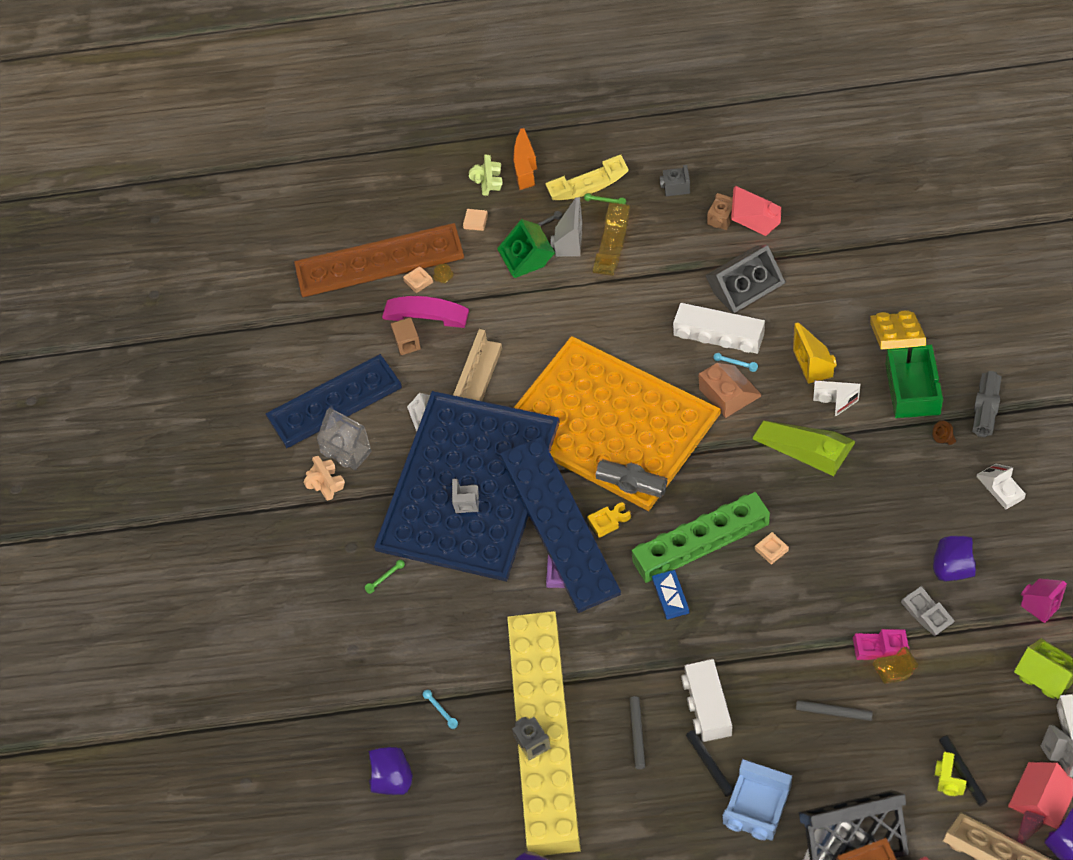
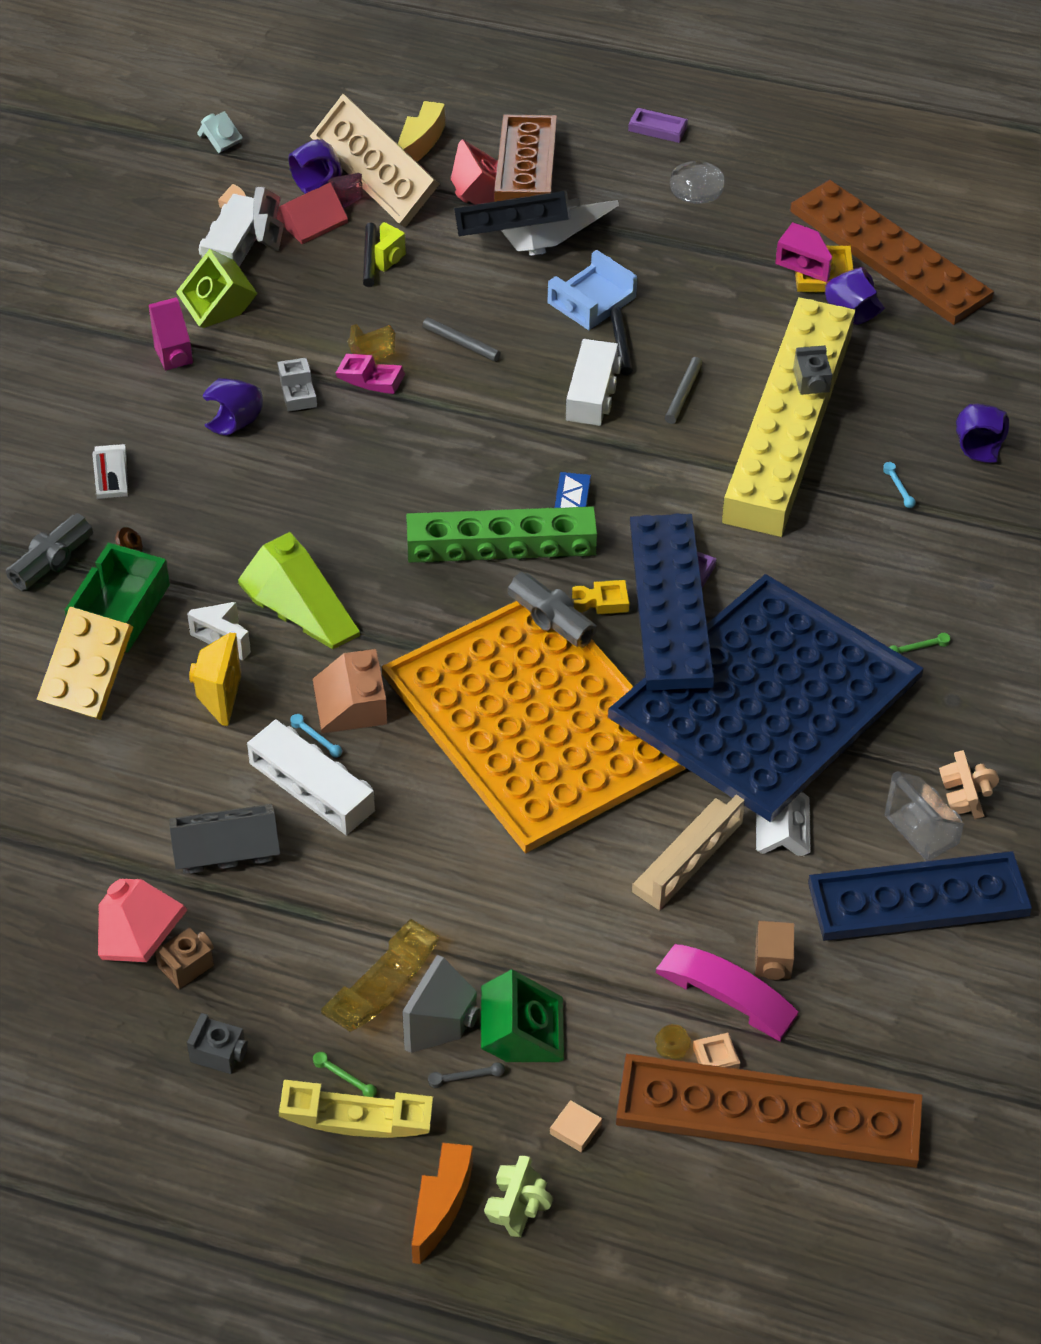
camera: 165 degrees left, 5 degrees down
light grey panel [452,479,479,513] -> none
light nougat tile [755,532,789,565] -> none

